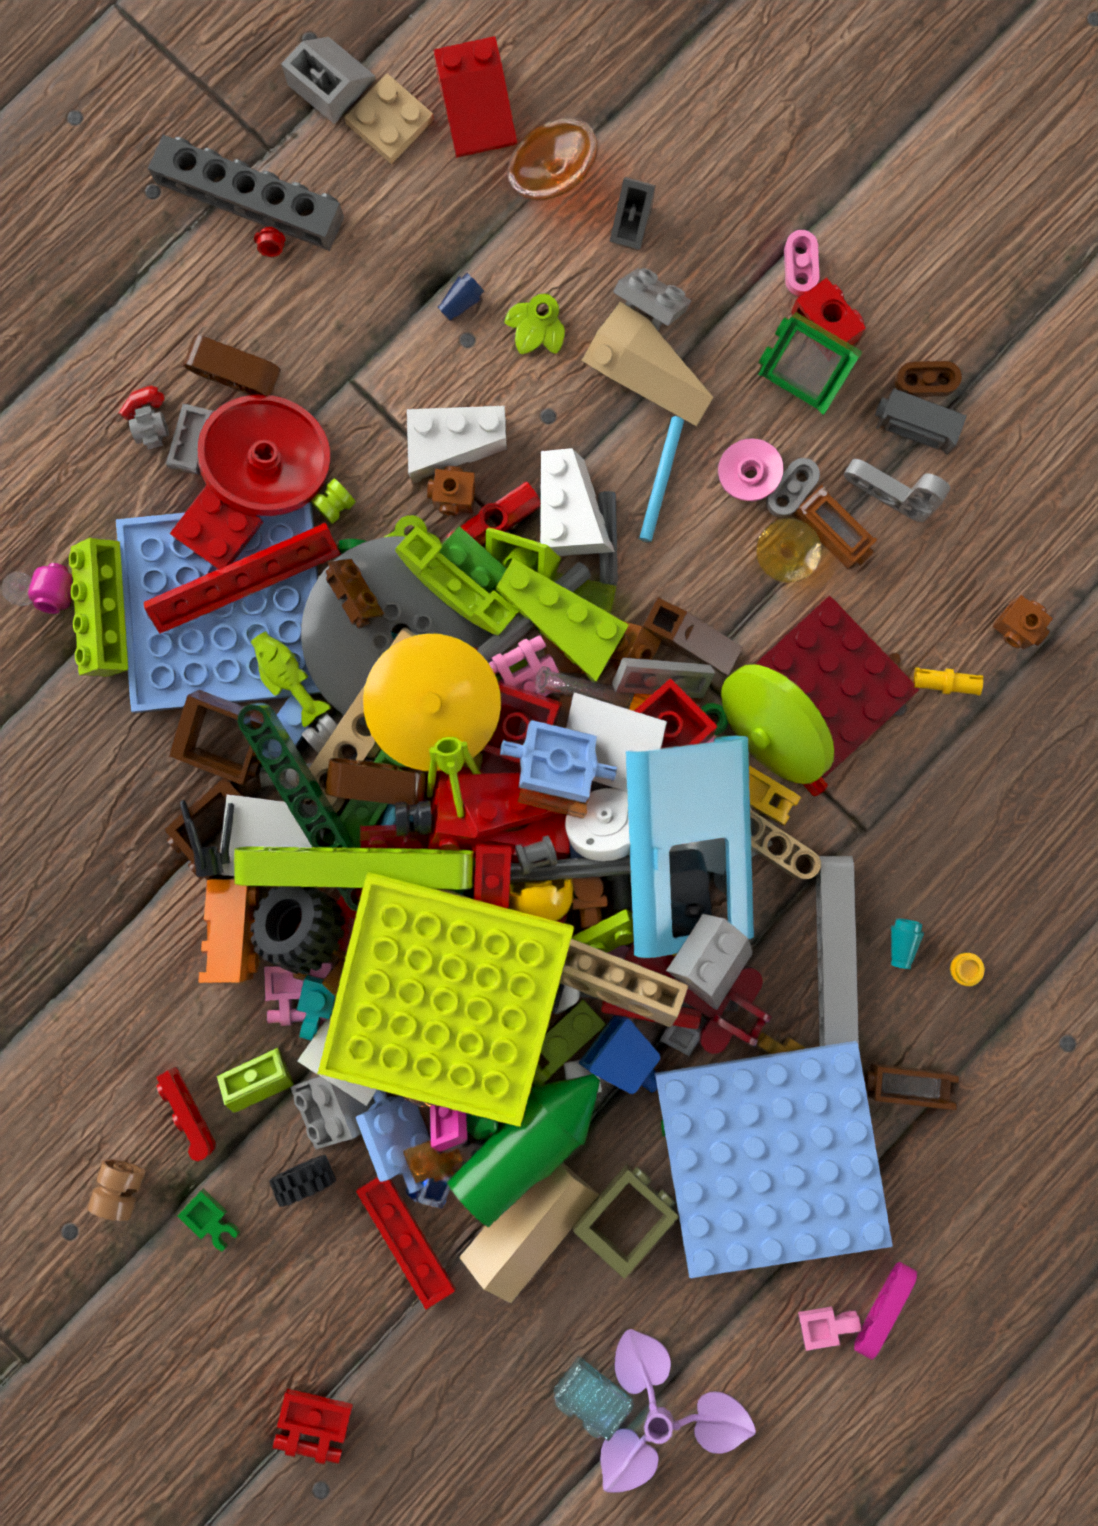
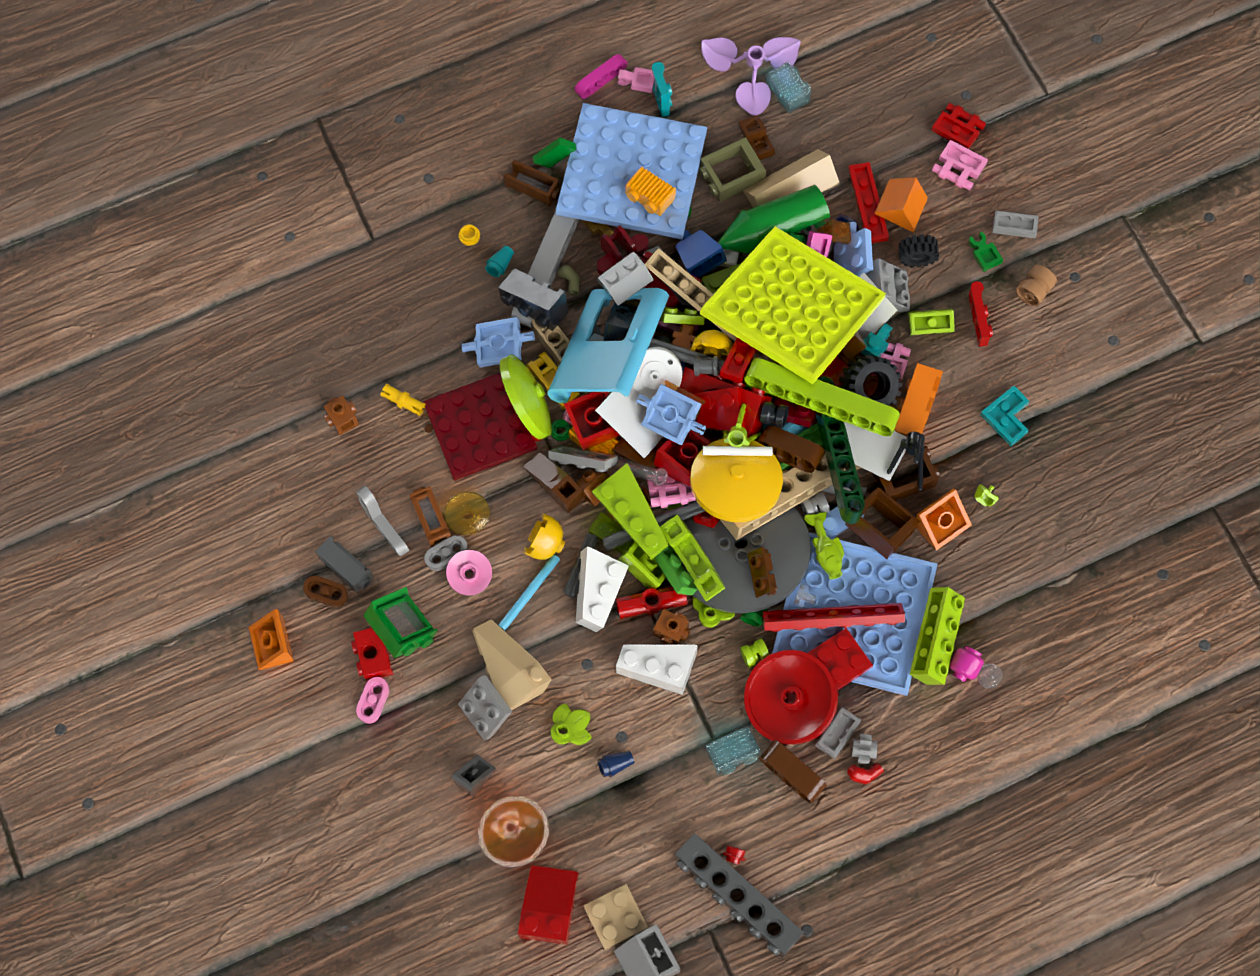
camera: 155 degrees left, 15 degrees down
none -> orange slope [249,609,294,670]
none -> light blue plate [461,317,535,368]
none -> wedge [498,269,568,331]
none -> yellow cylinder [523,513,565,560]
none -> green tile [533,138,577,168]
none -> olive arm [558,265,580,295]
none -> light orange brick [625,167,676,216]
none -> teal plate [652,62,672,117]
none -> white bar [703,446,773,456]
none -> clear light blue brick [705,726,760,775]
none -> reddish brown slope [738,115,775,160]
none -> clear tile [794,583,817,608]
none -> orange slope [874,177,928,232]
none -> orange slope [916,488,972,551]
none -> bright pink plate [932,140,988,191]
none -> lime piece [974,484,999,506]
none -> teal plate [980,385,1029,447]
none -> light grey plate [992,210,1039,238]

